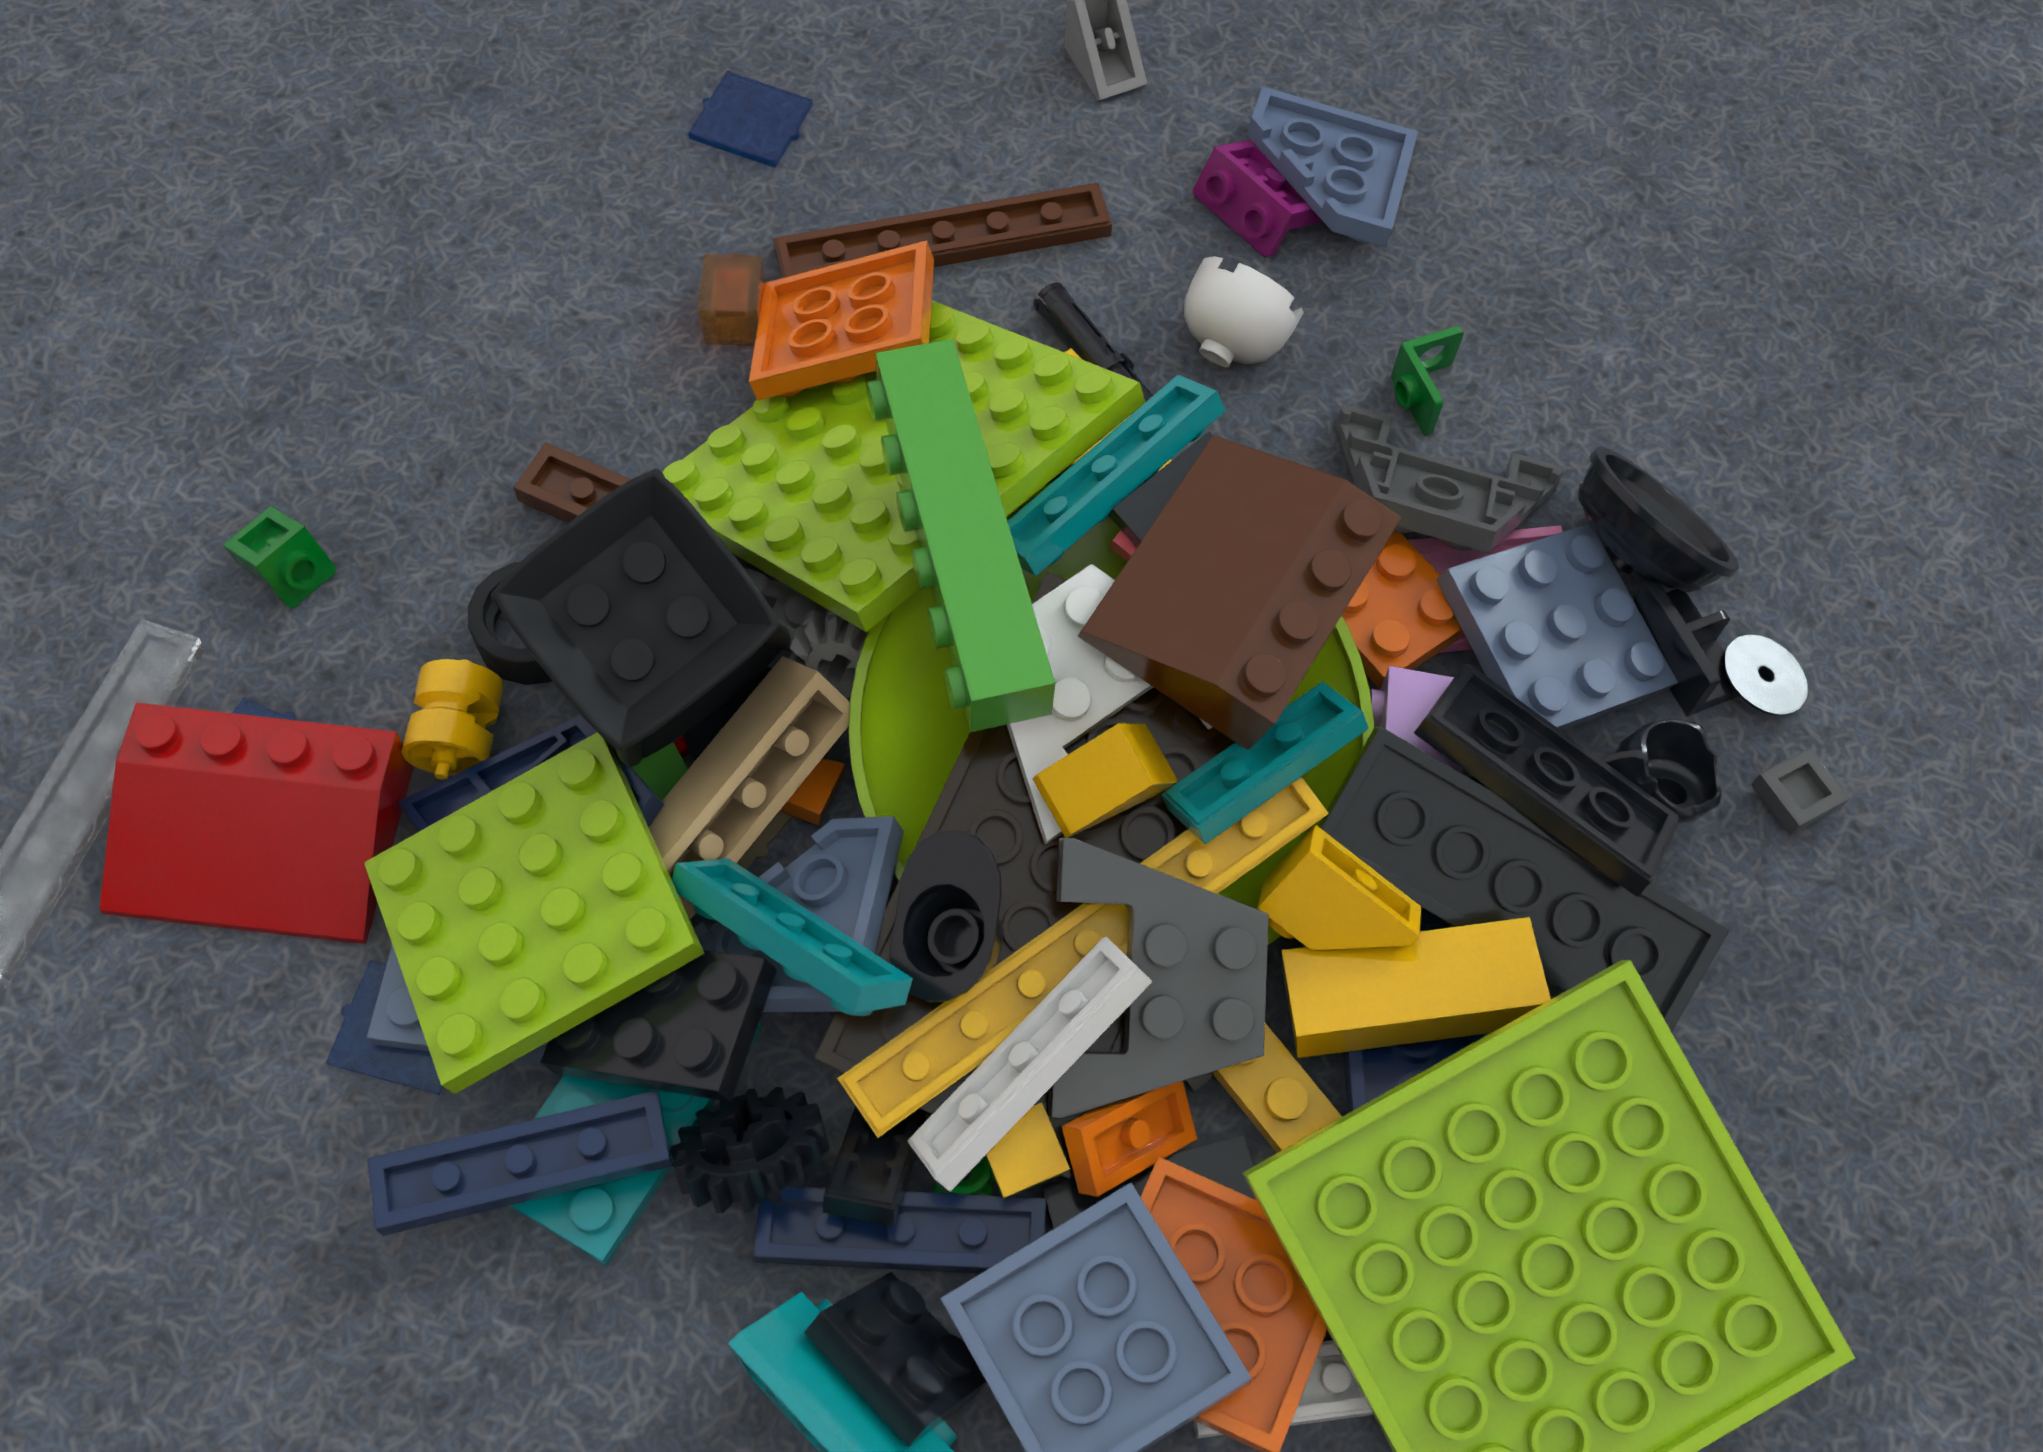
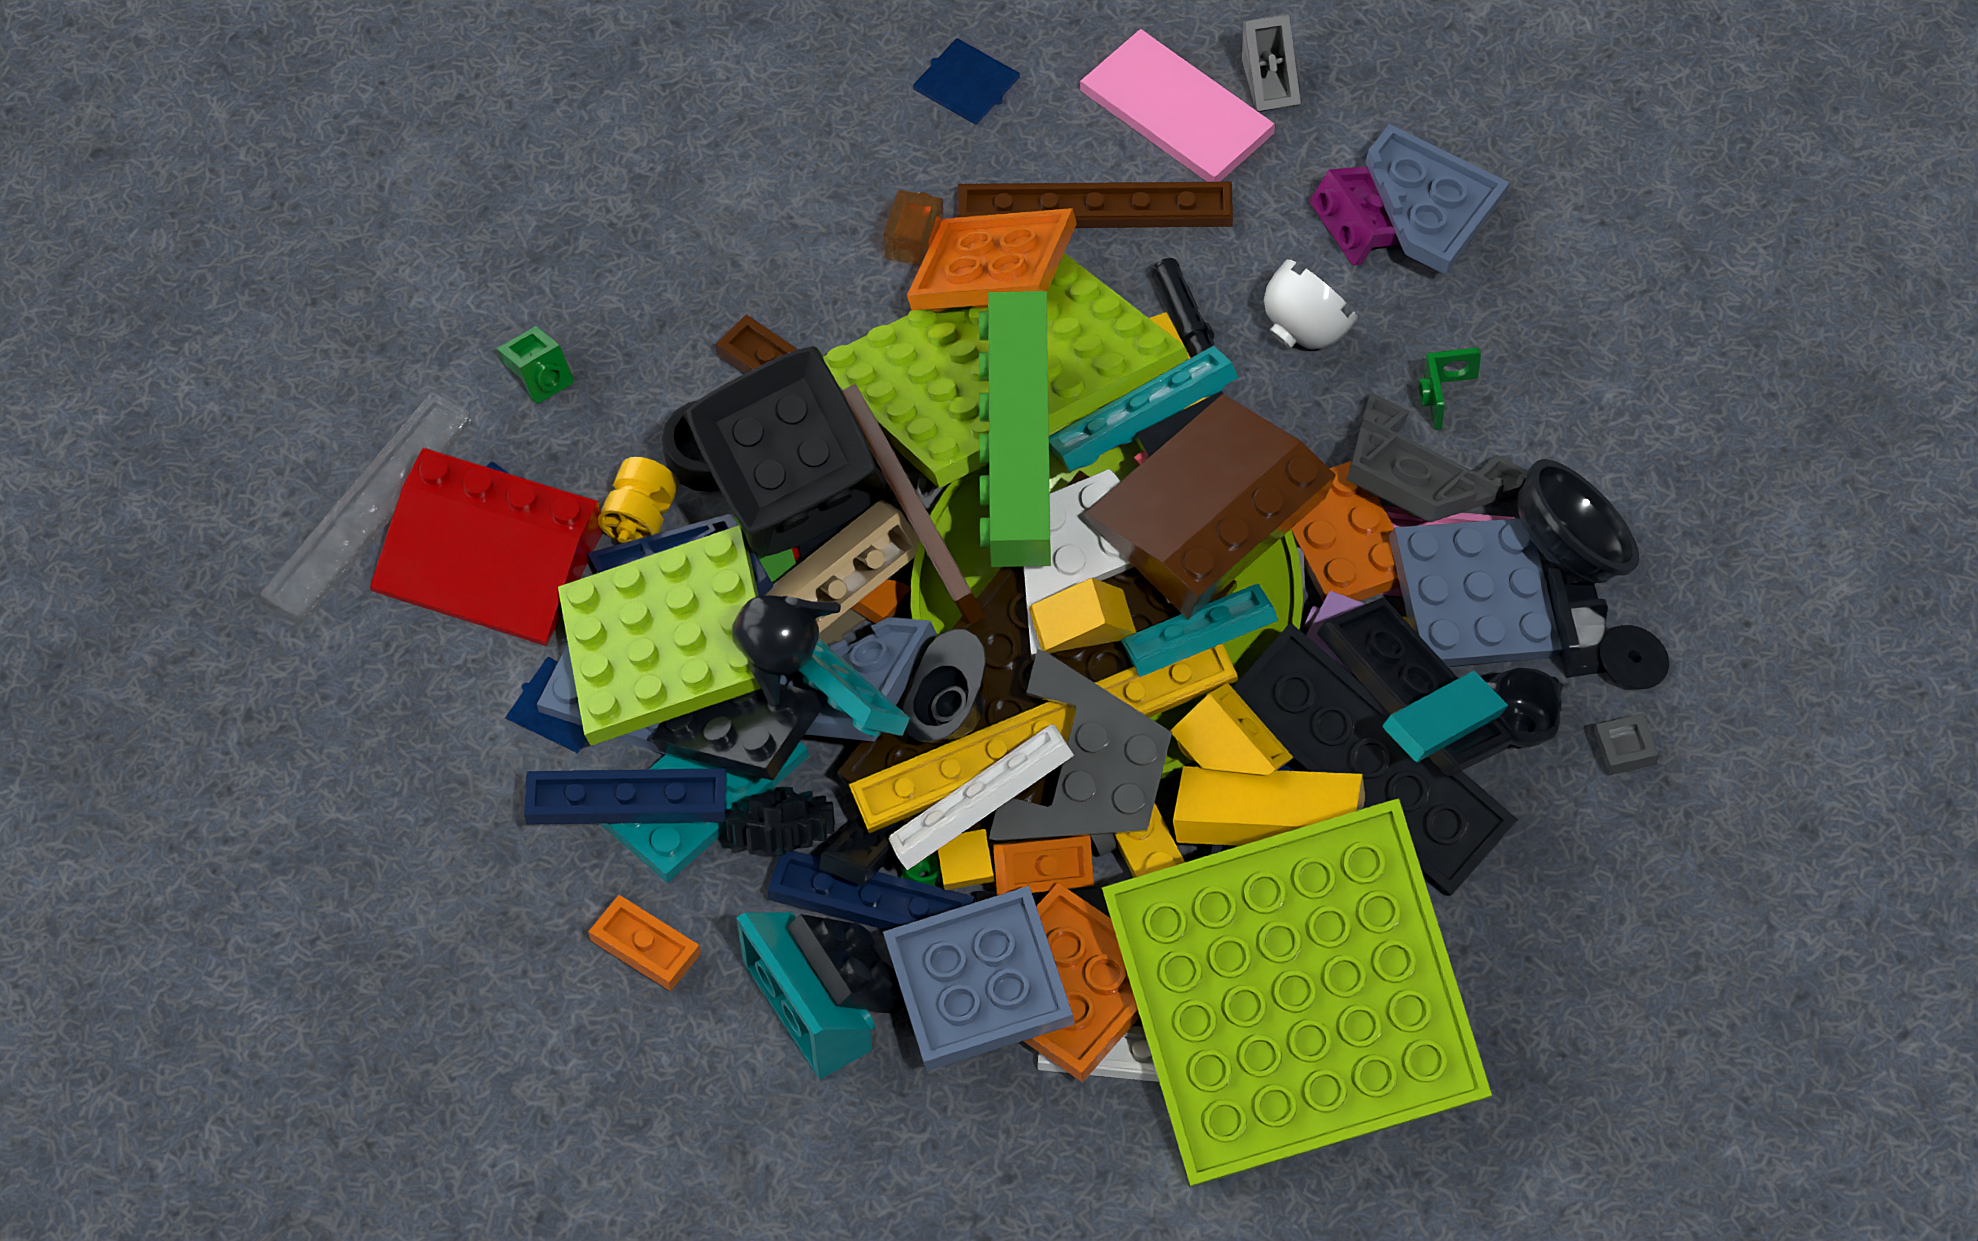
camera: 20 degrees right, 5 degrees down
none -> orange plate [588,895,701,992]
none -> black piece [731,595,841,708]
none -> reddish brown tile [842,383,985,624]
none -> bright pink tile [1080,29,1275,182]
none -> teal tile [1382,670,1508,762]

